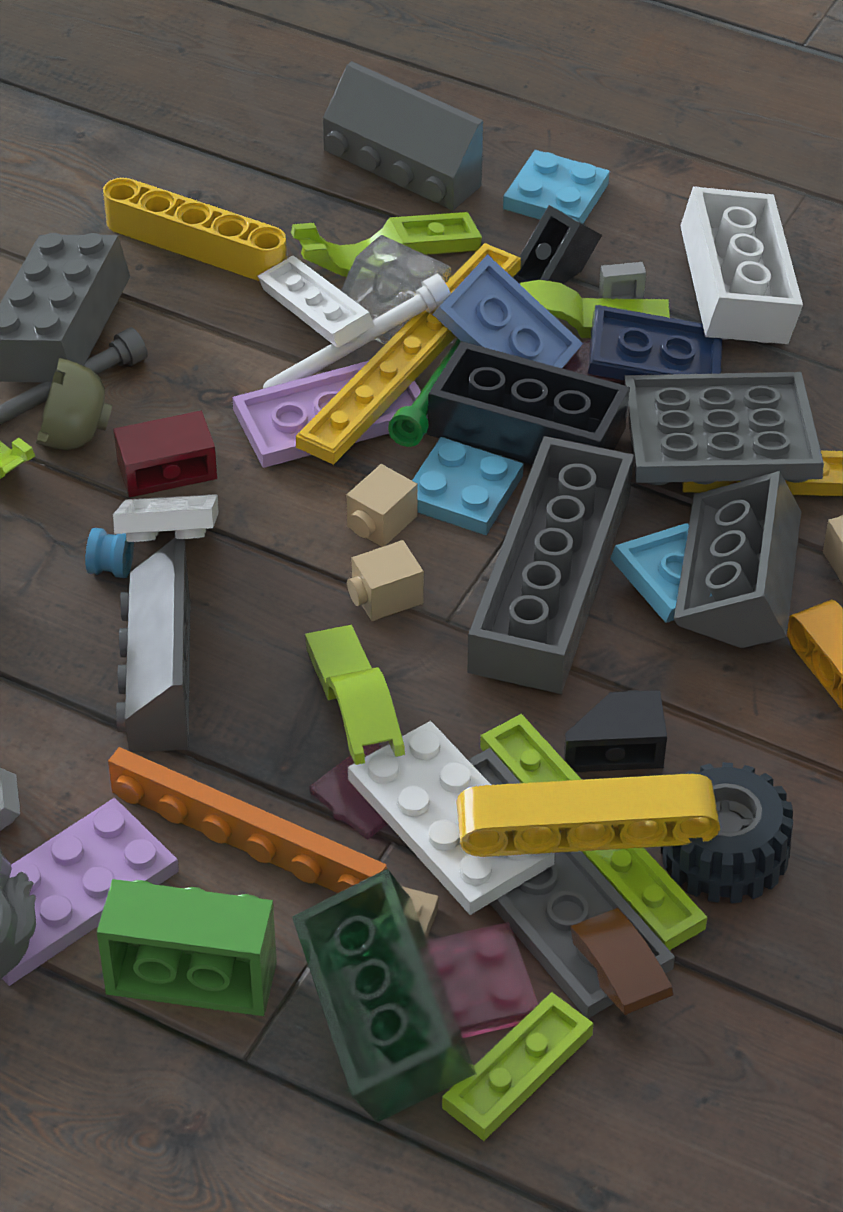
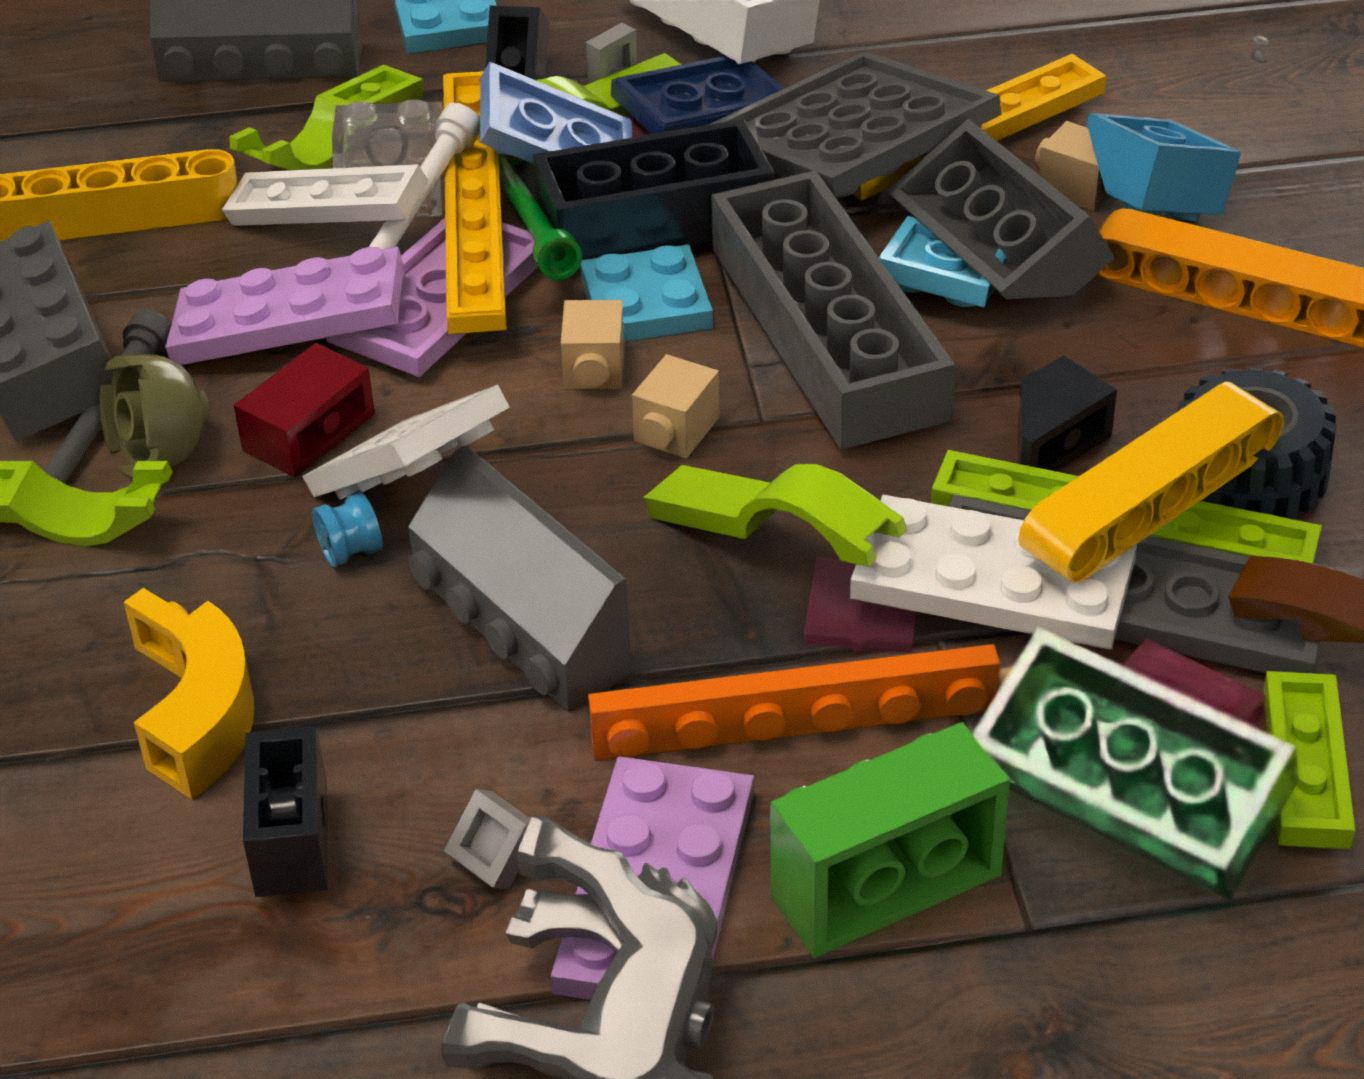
camera: 35 degrees left, 5 degrees down
none -> lavender plate [165,246,404,365]

